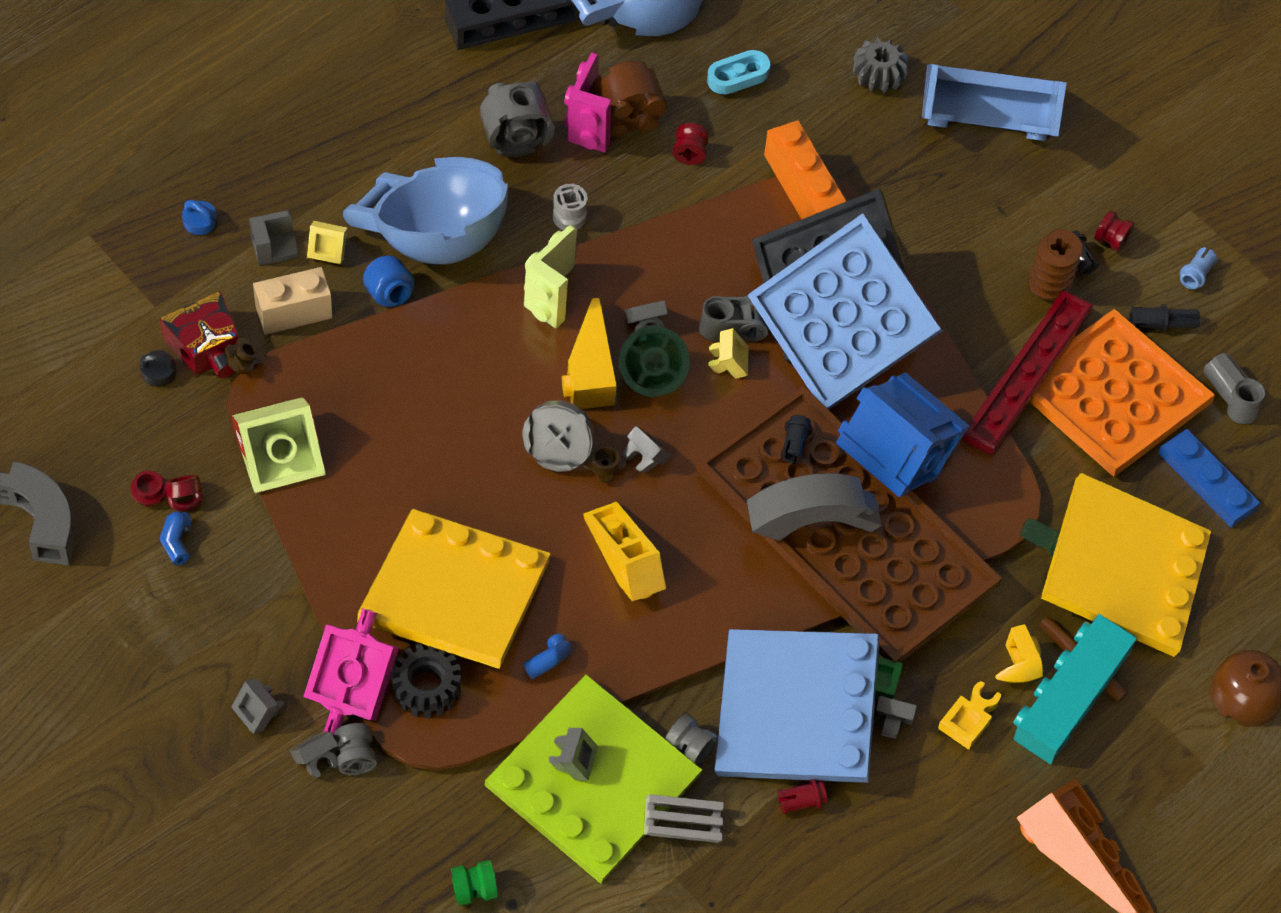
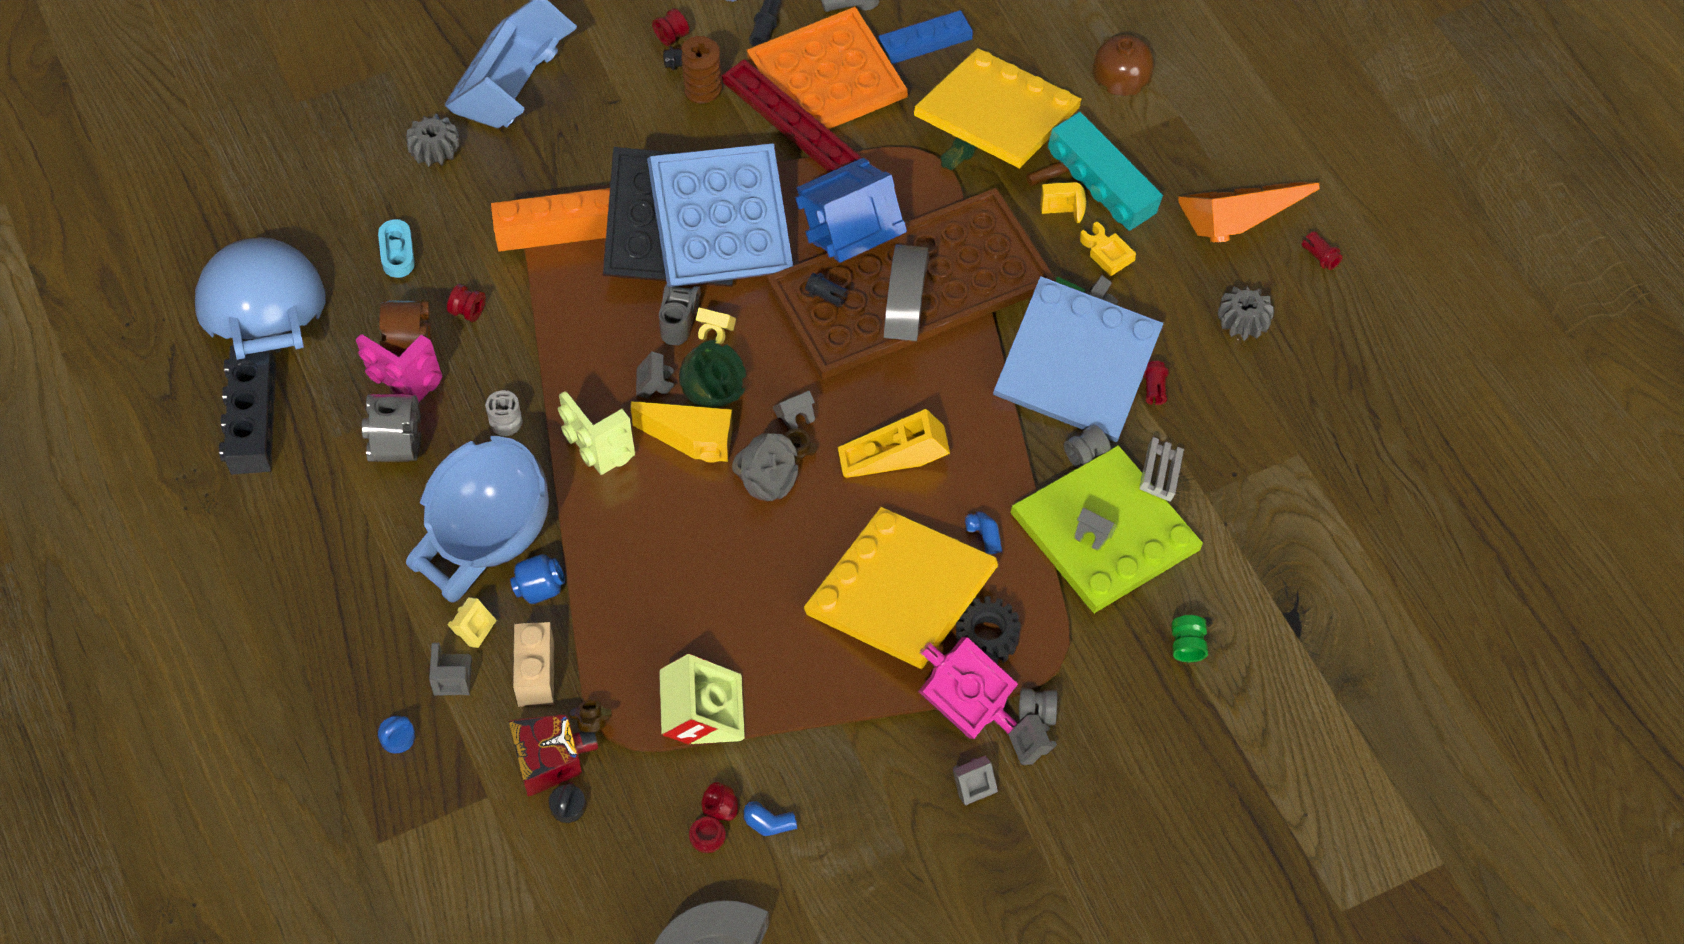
camera: 70 degrees left, 0 degrees up
none -> dark grey gear [1217,285,1274,341]

